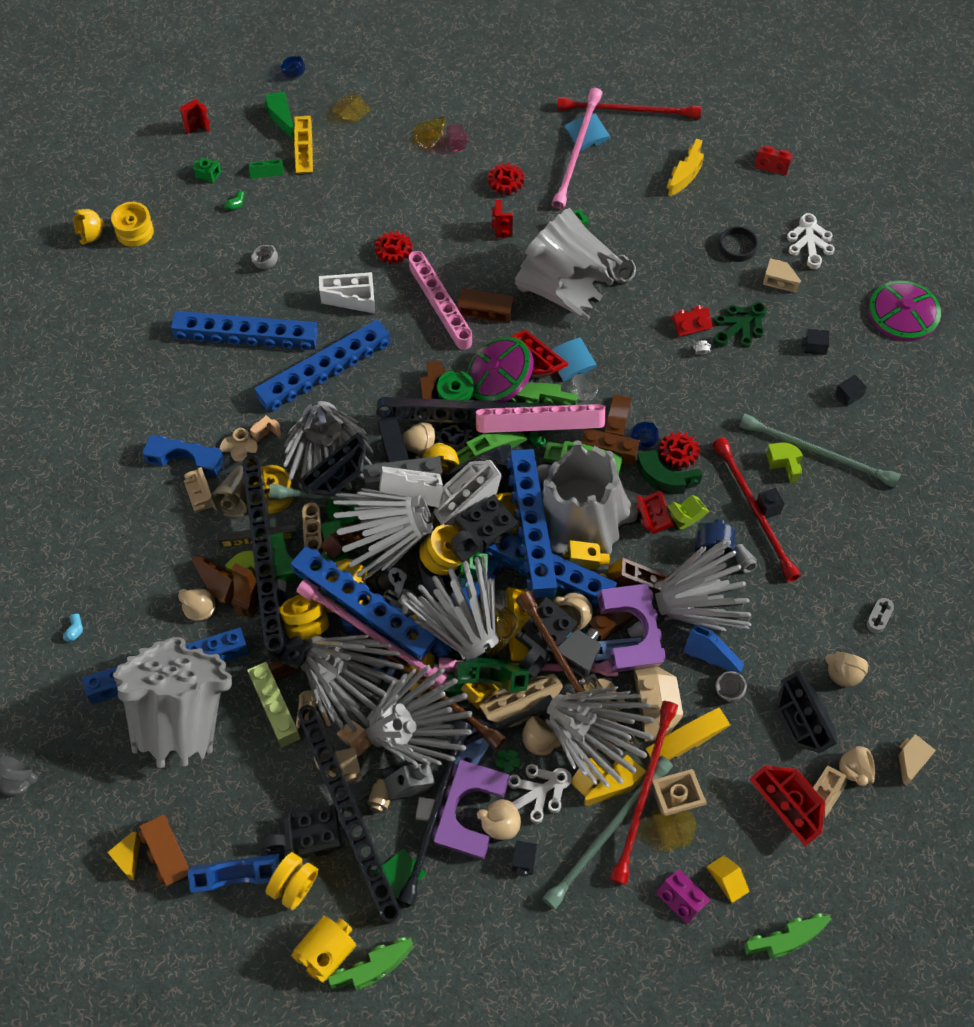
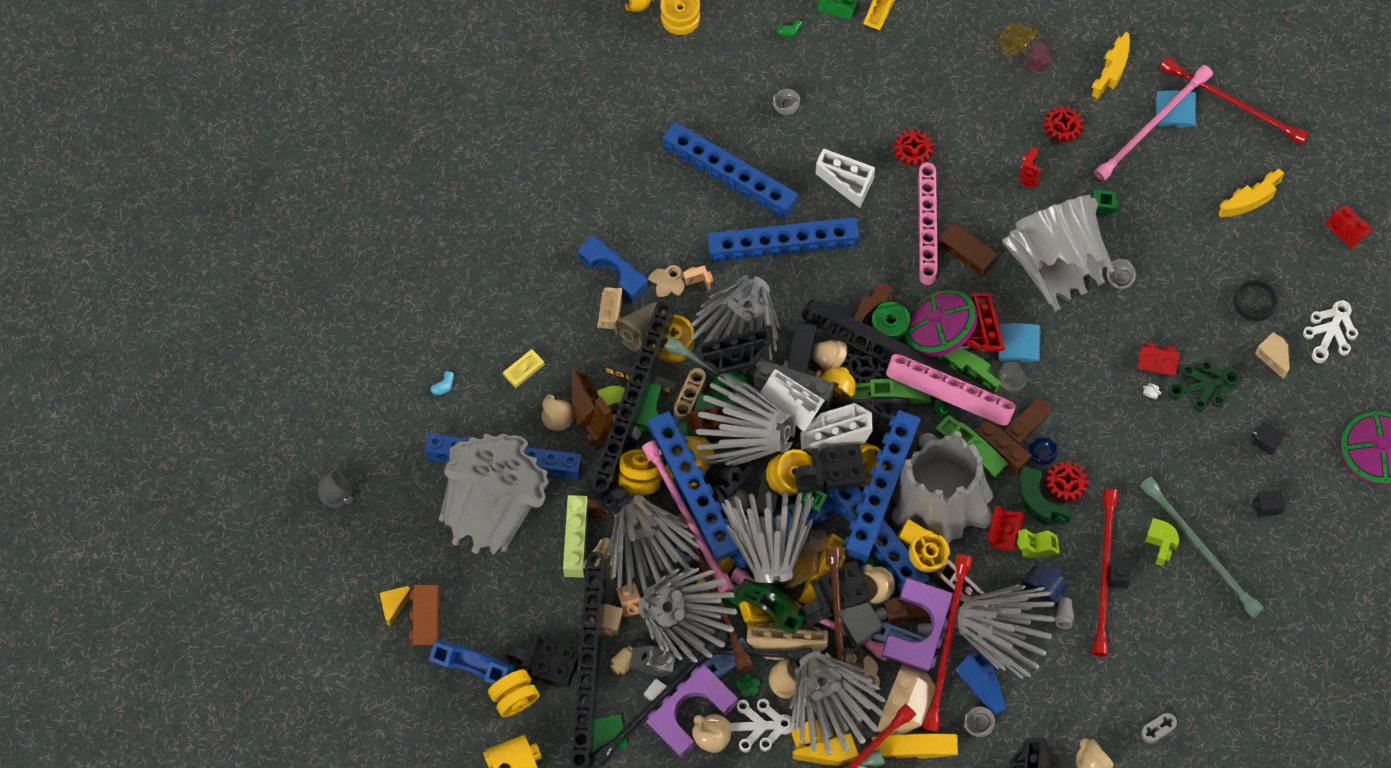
camera: 30 degrees right, 5 degrees up
none -> light yellow plate [503,349,545,388]
none -> yellow cylinder [908,531,950,573]
none -> red hose [923,554,972,732]
none -> yellow slope [1092,32,1130,99]

